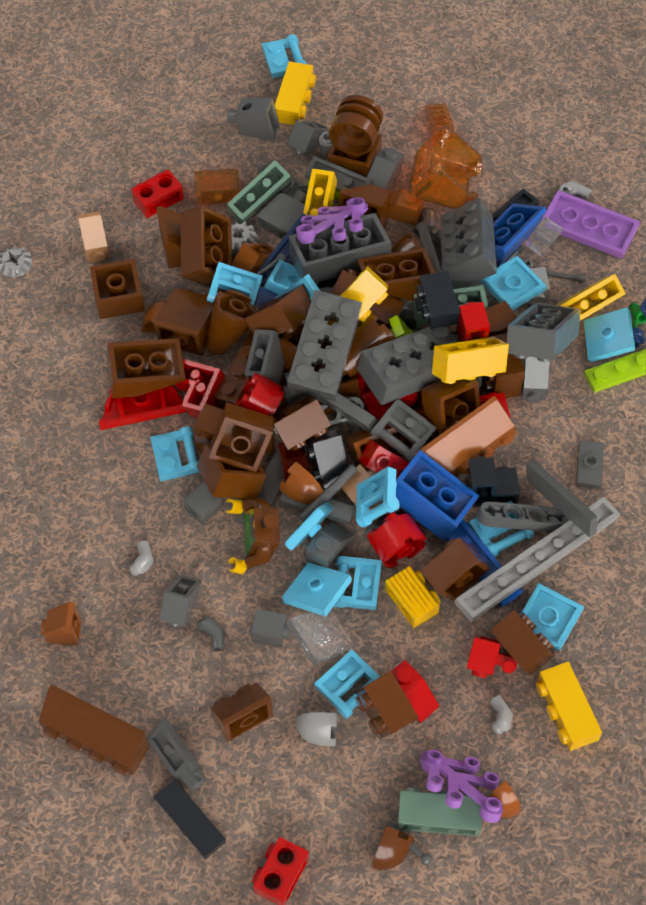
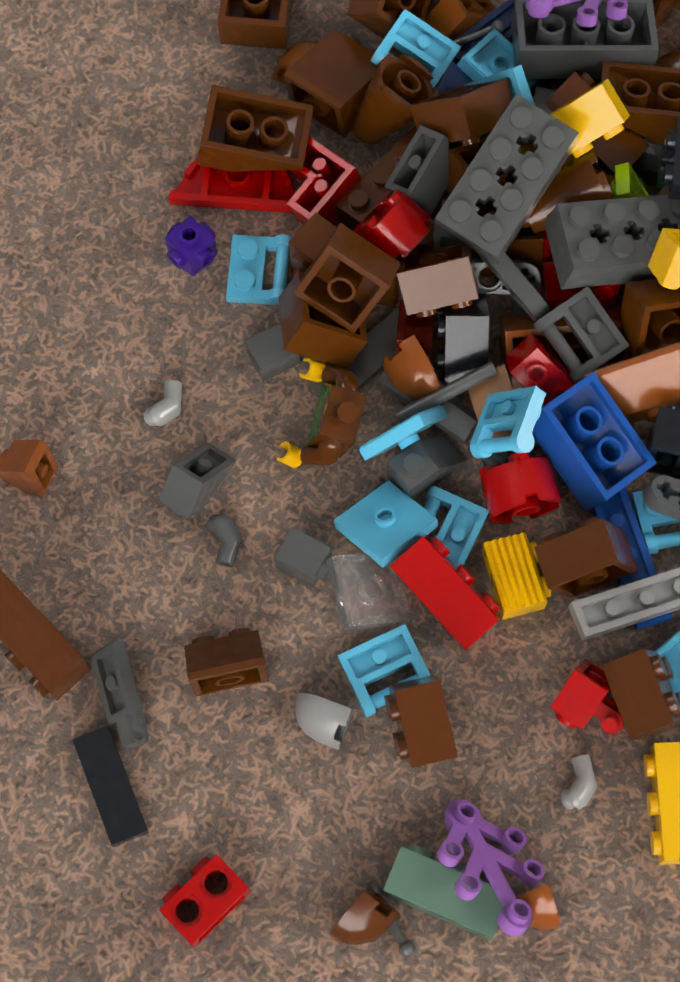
camera: 20 degrees right, 10 degrees up
red slope [392,660,440,724] -> none
none -> dark purple brick [165,216,217,277]
none -> red brick [390,535,502,650]

